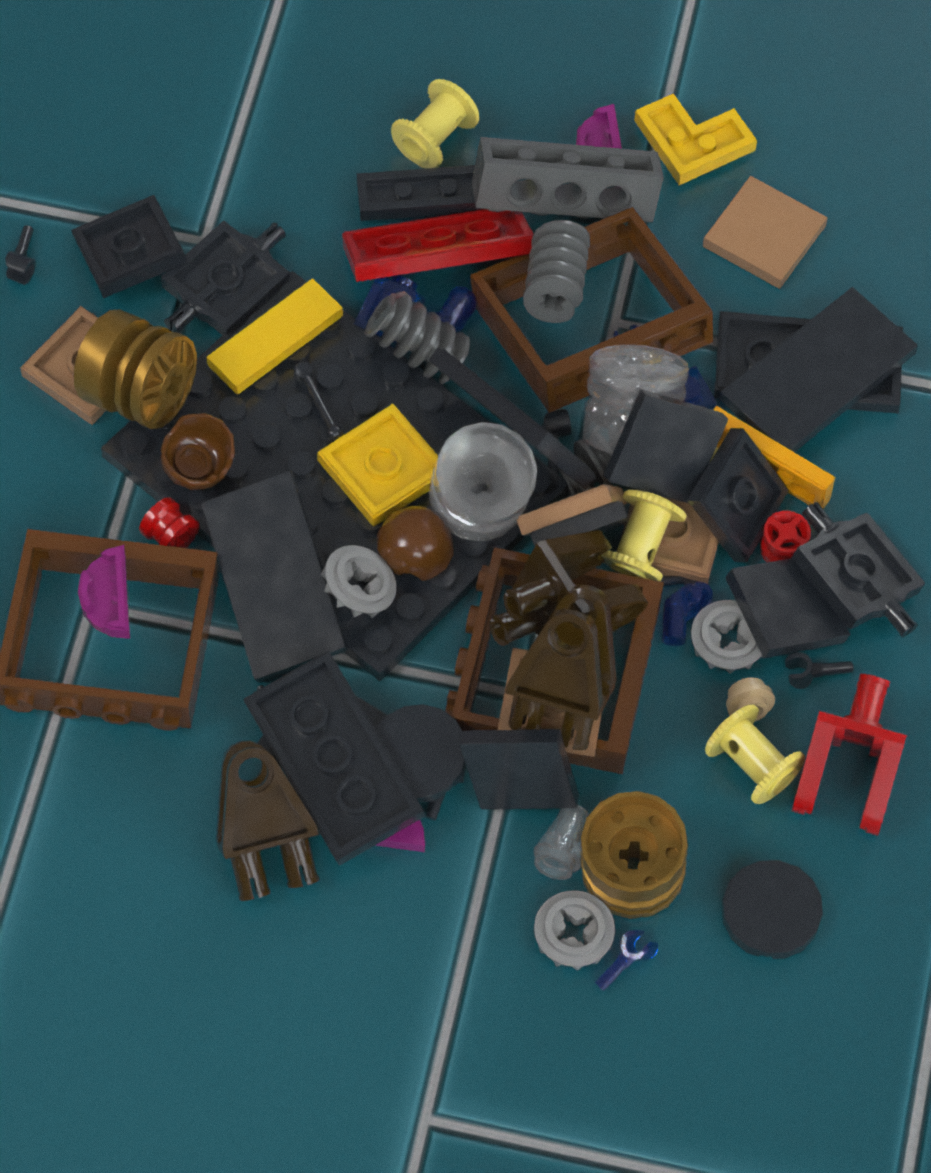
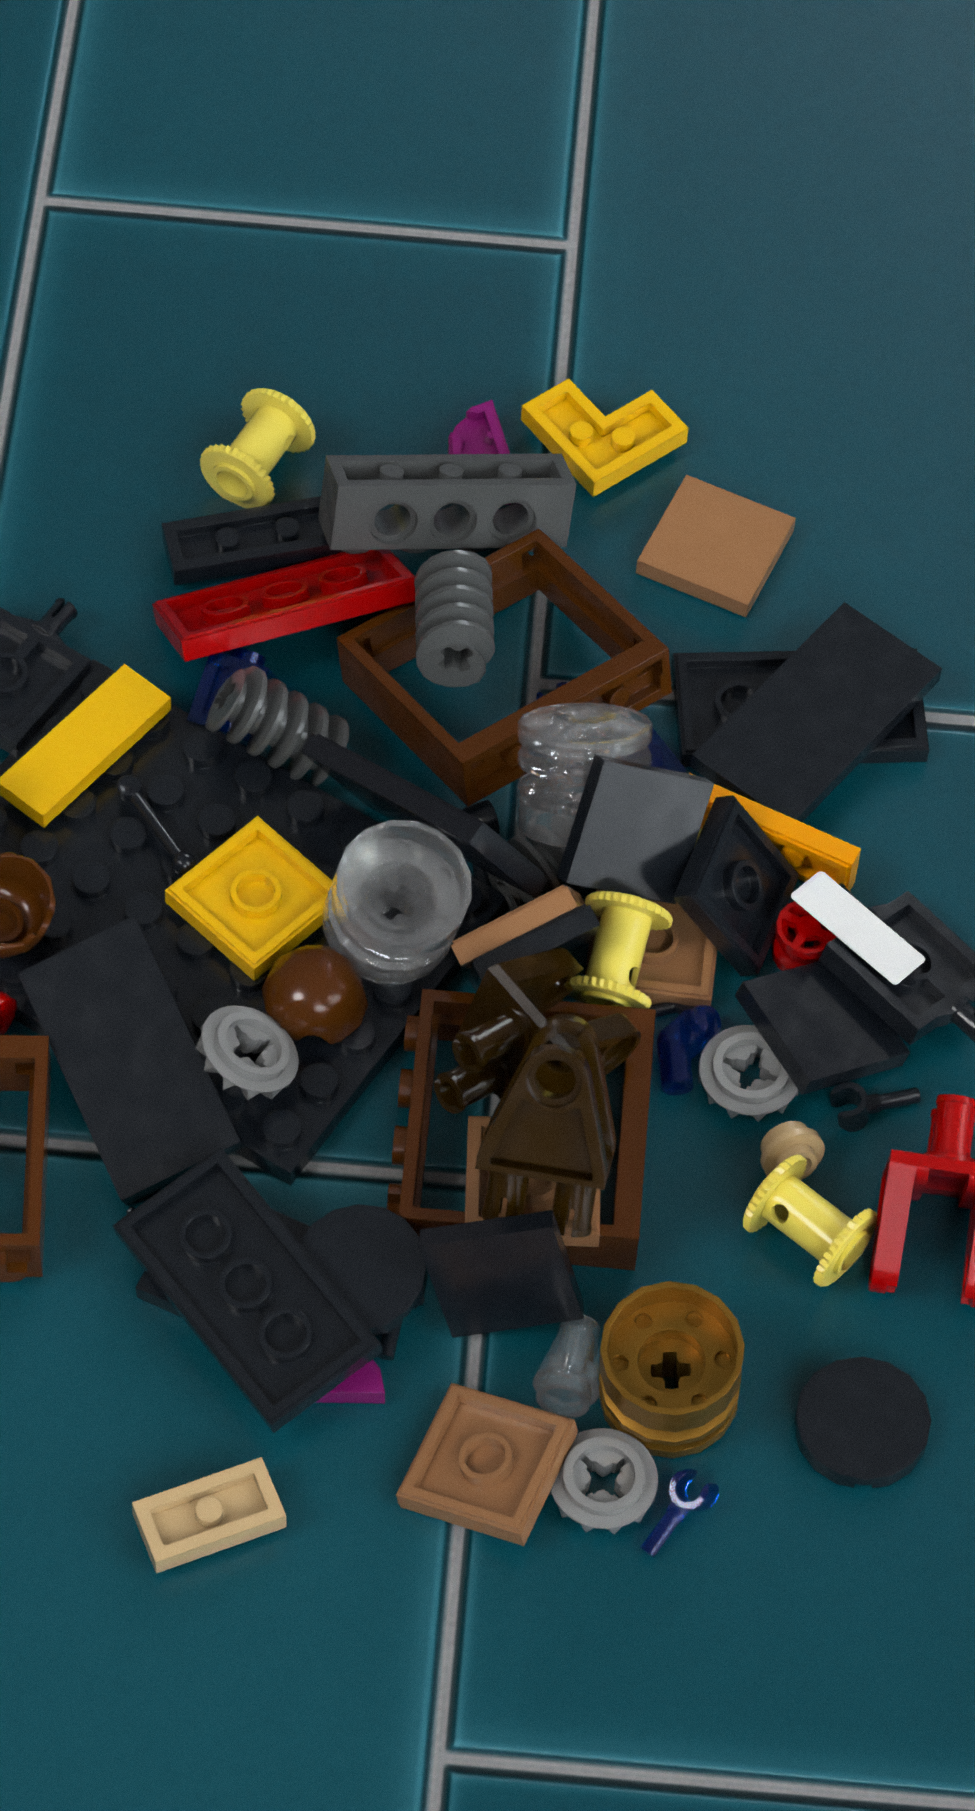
camera: 10 degrees left, 5 degrees down
dark brown piece [216,740,320,901] -> none
clear blue arm [435,286,476,332] -> none
none -> tan plate [132,1457,286,1574]
none -> medium nougat tile [396,1382,578,1546]
none -> white sticker [791,871,925,985]

